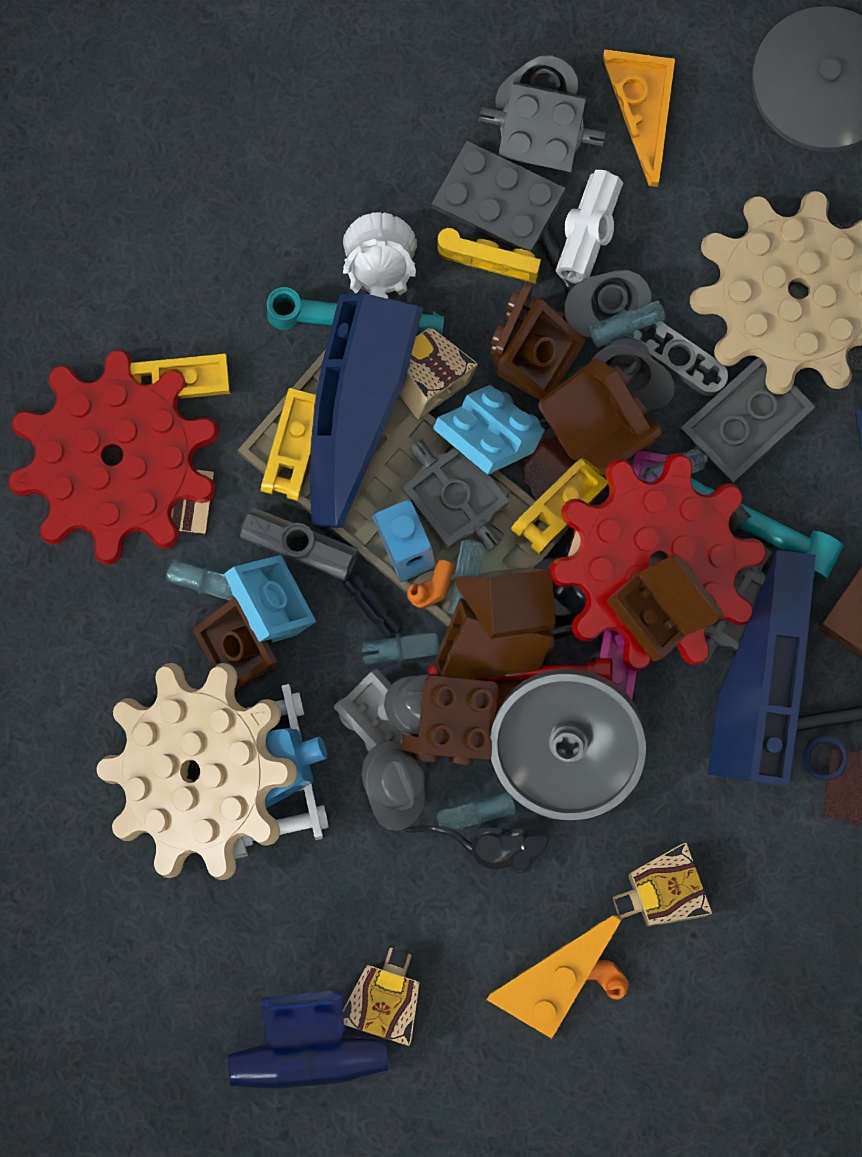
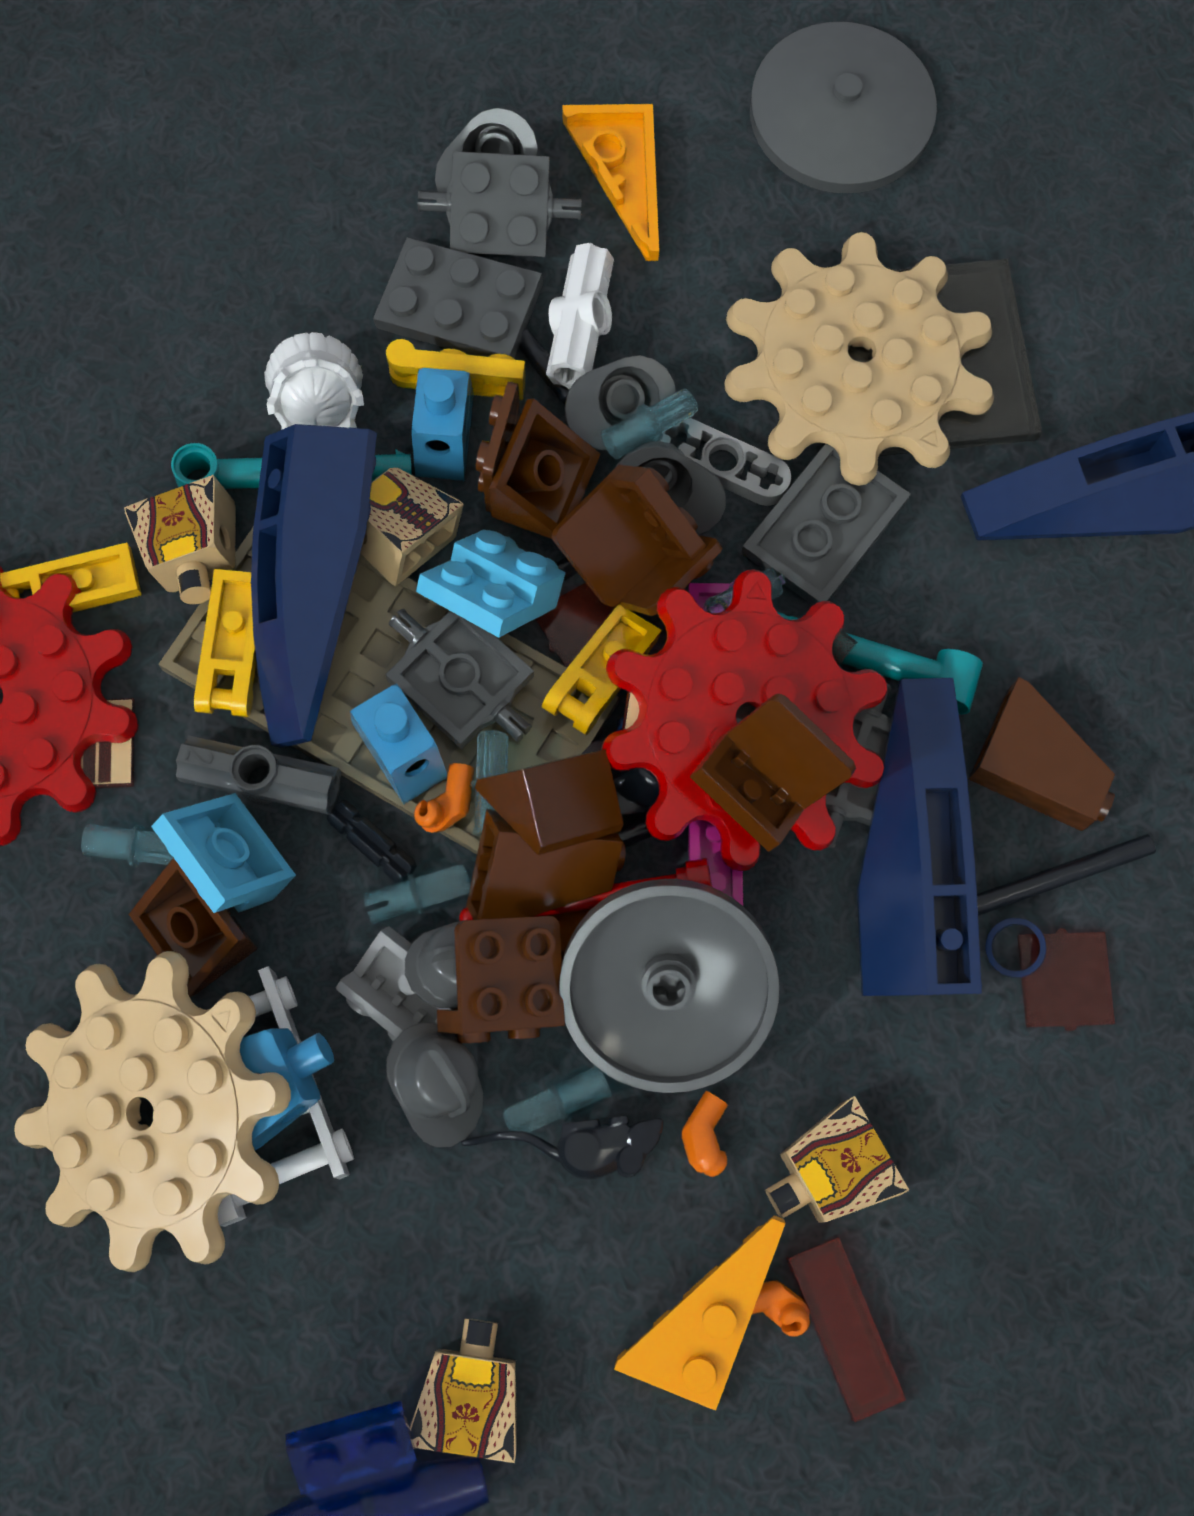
camera: 15 degrees left, 5 degrees down
none -> torso [124,475,236,604]
none -> dark azure torso [411,368,474,481]
none -> orange arm [682,1091,728,1177]
none -> clear red tile [786,1237,906,1422]

